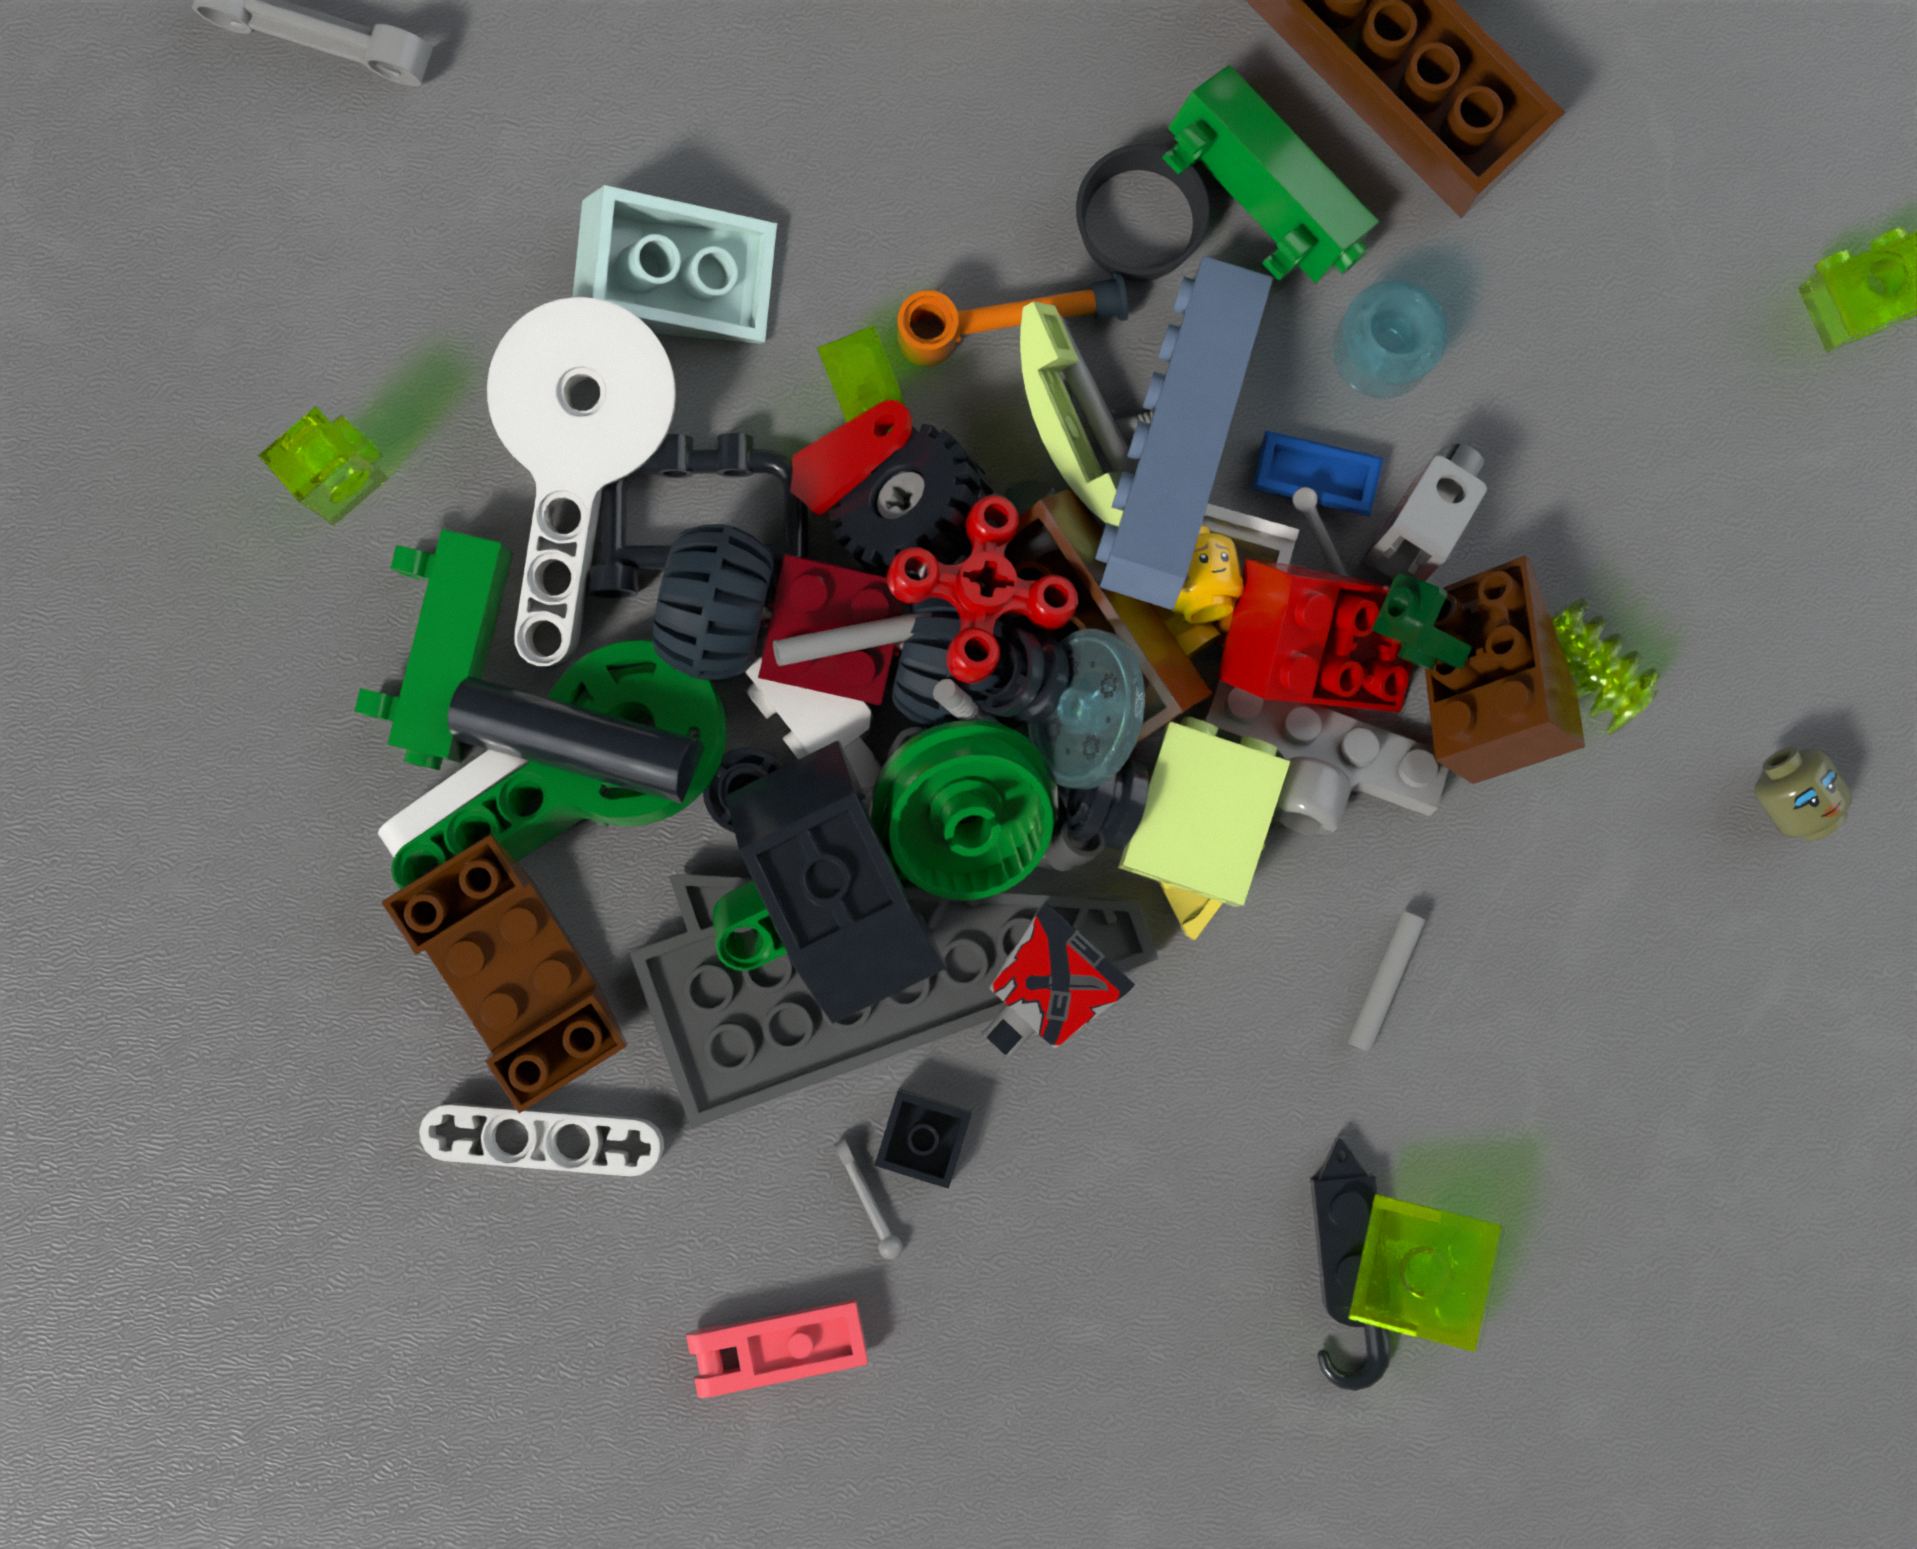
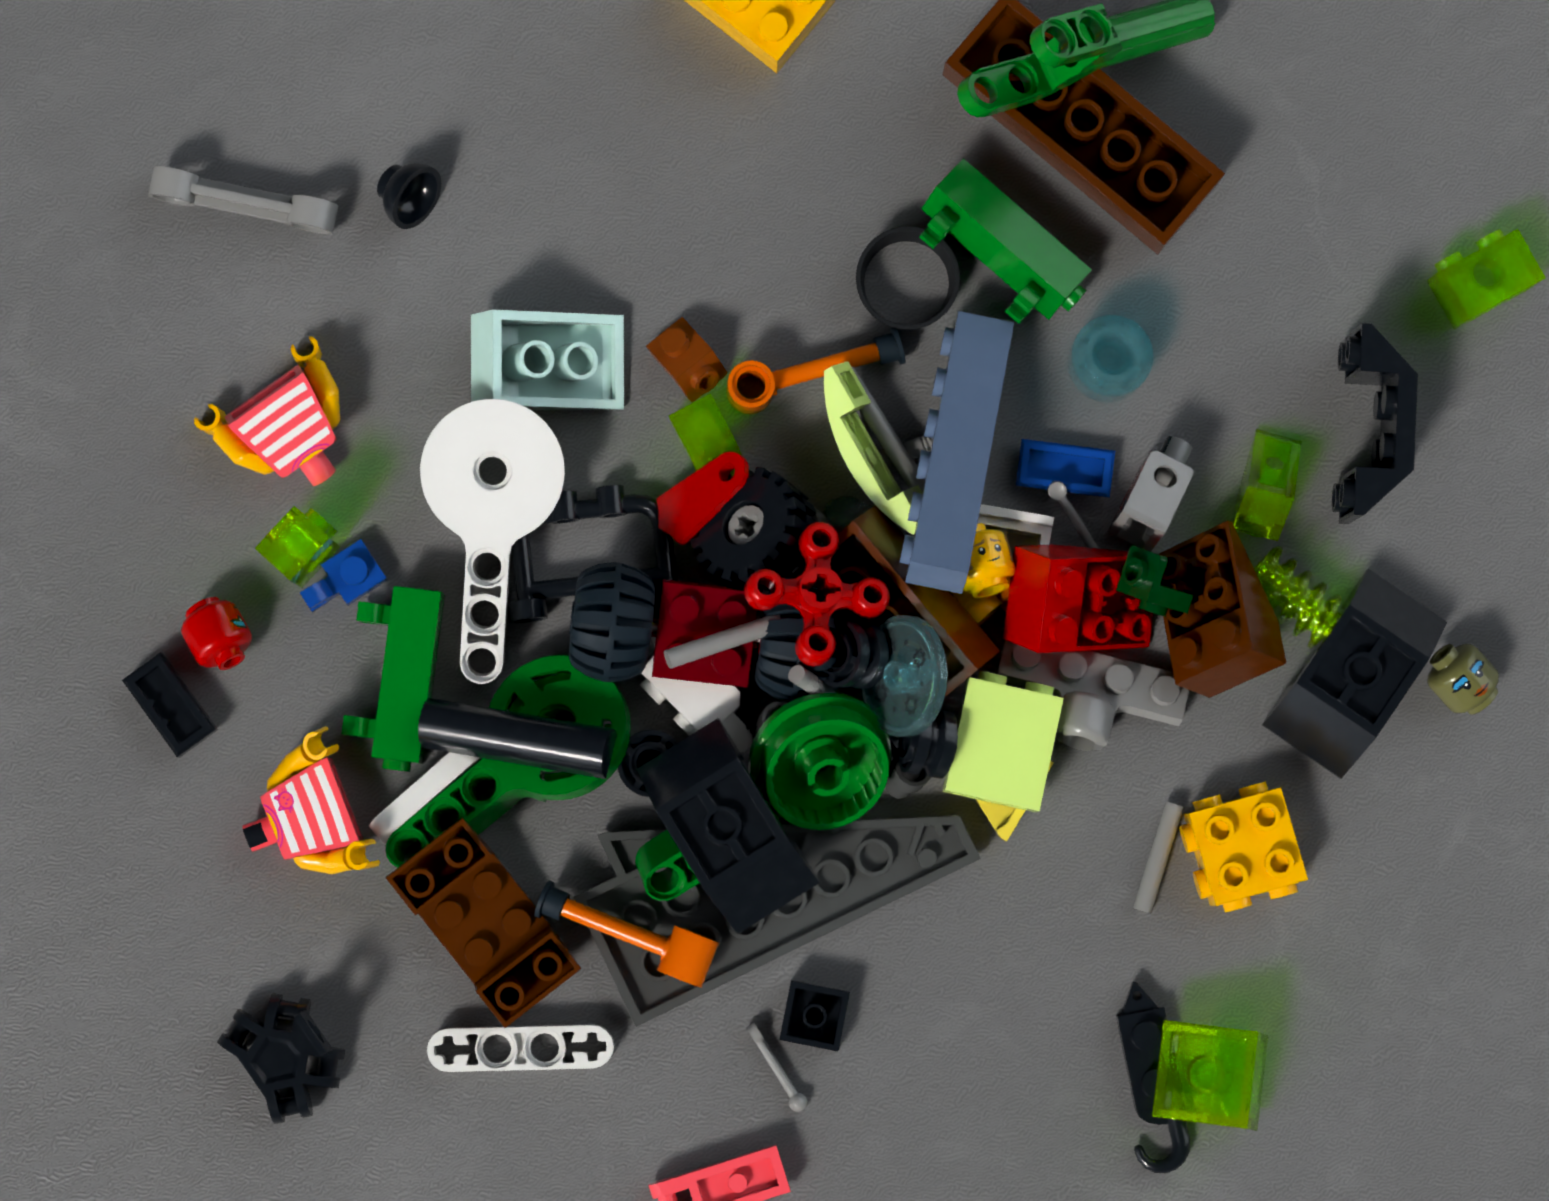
camera: 10 degrees left, 0 degrees up
torso [982,903,1135,1059] -> none
none -> black plate [122,652,218,758]
none -> red head [181,597,252,670]
none -> torso [194,336,340,486]
none -> black piece [217,993,345,1124]
none -> torso [242,726,380,875]
none -> blue plate [300,539,387,613]
none -> black piece [377,163,441,229]
none -> orange piece [535,880,719,988]
none -> dark orange bracket [646,317,727,402]
none -> yellow brick [1179,781,1308,913]
none -> clear neon green slope [1233,429,1302,541]
none -> black slope [1262,569,1447,779]
none -> black slope [1332,323,1418,524]

